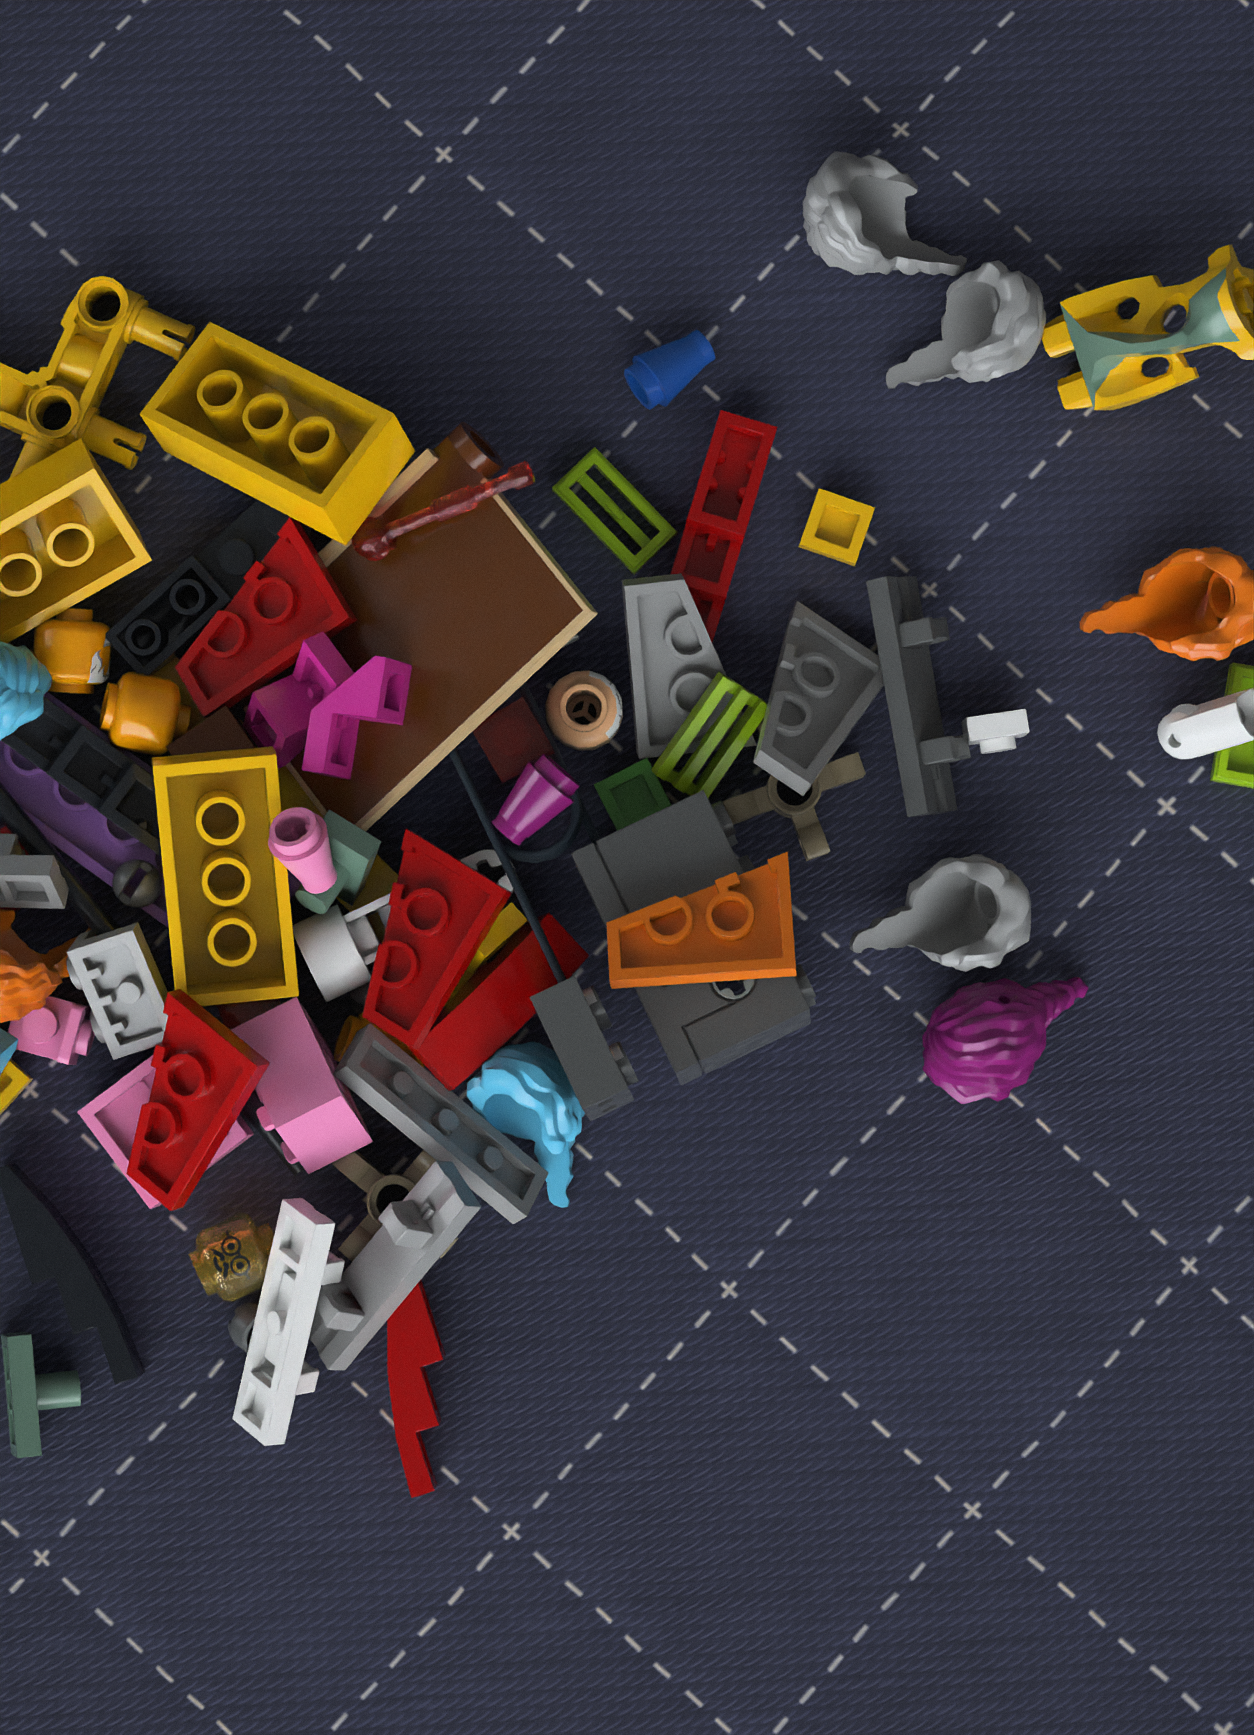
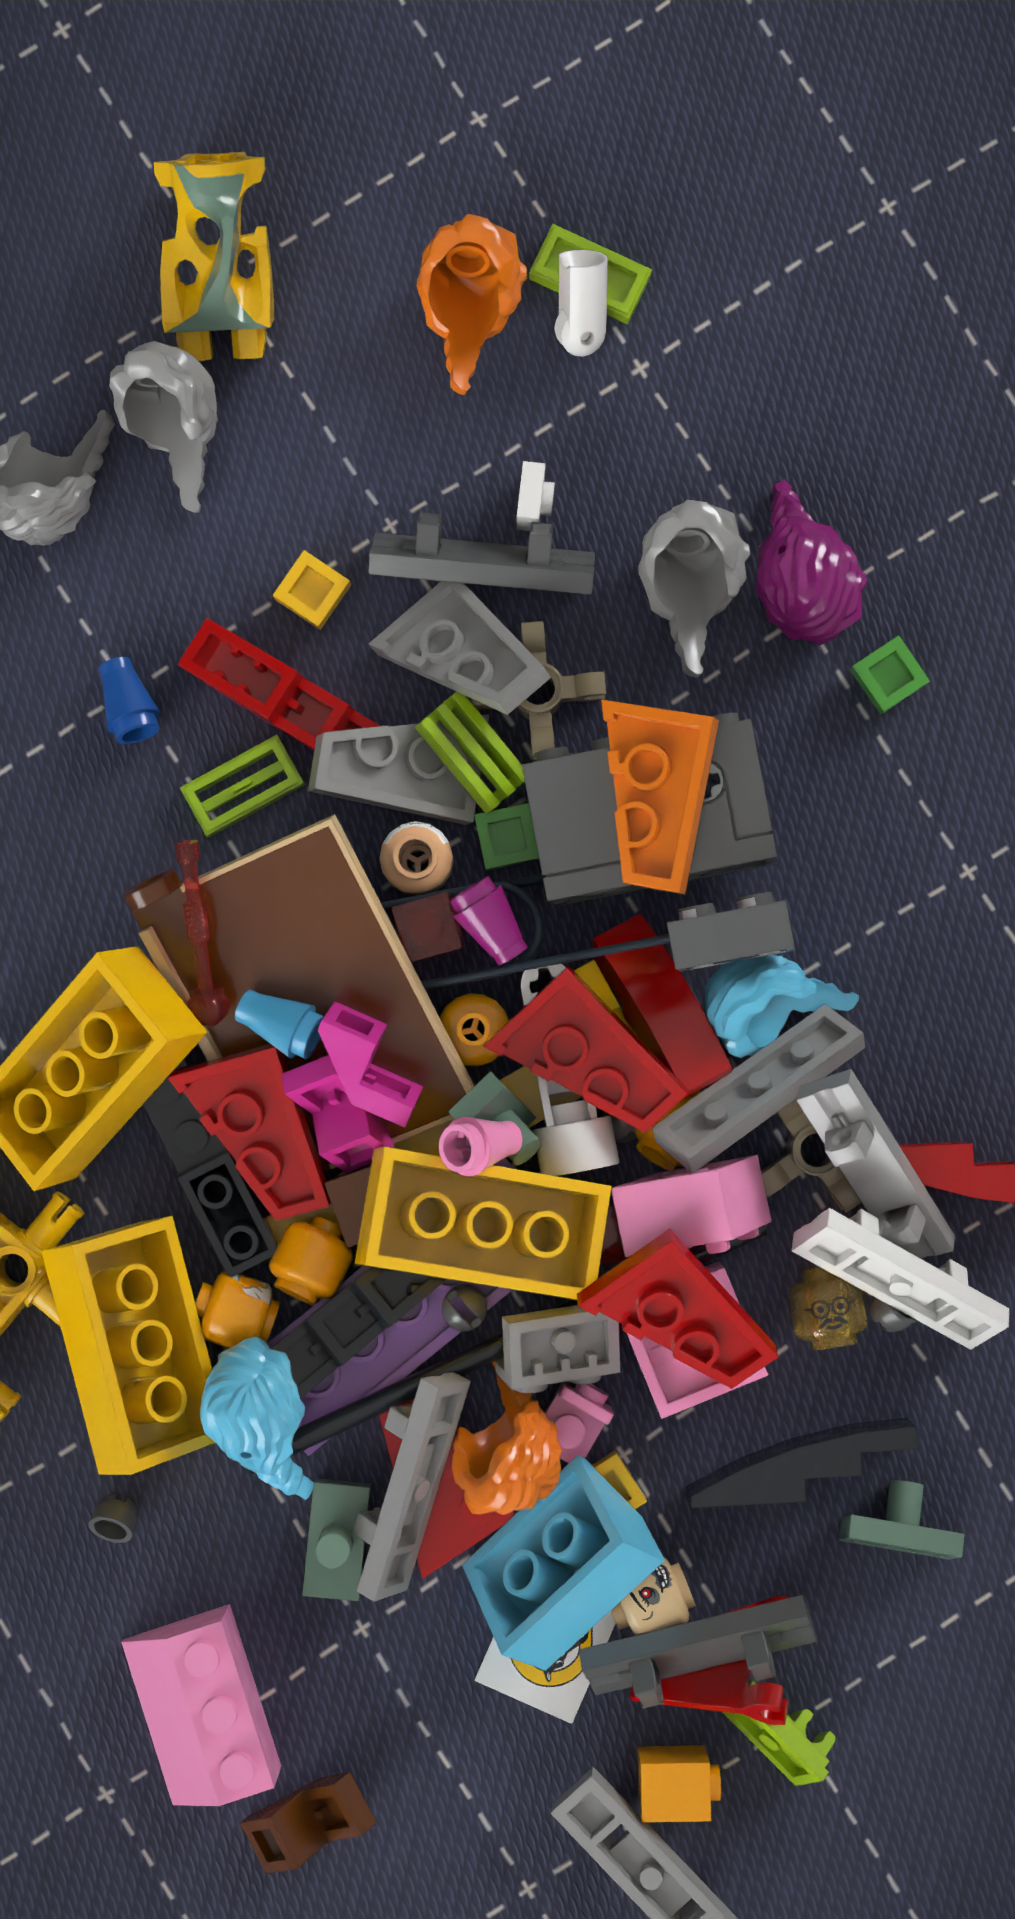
camera: 70 degrees left, 0 degrees up
none -> dark azure cone [235,989,324,1059]
none -> light orange head [439,993,509,1066]
none -> bright green plate [849,635,930,715]

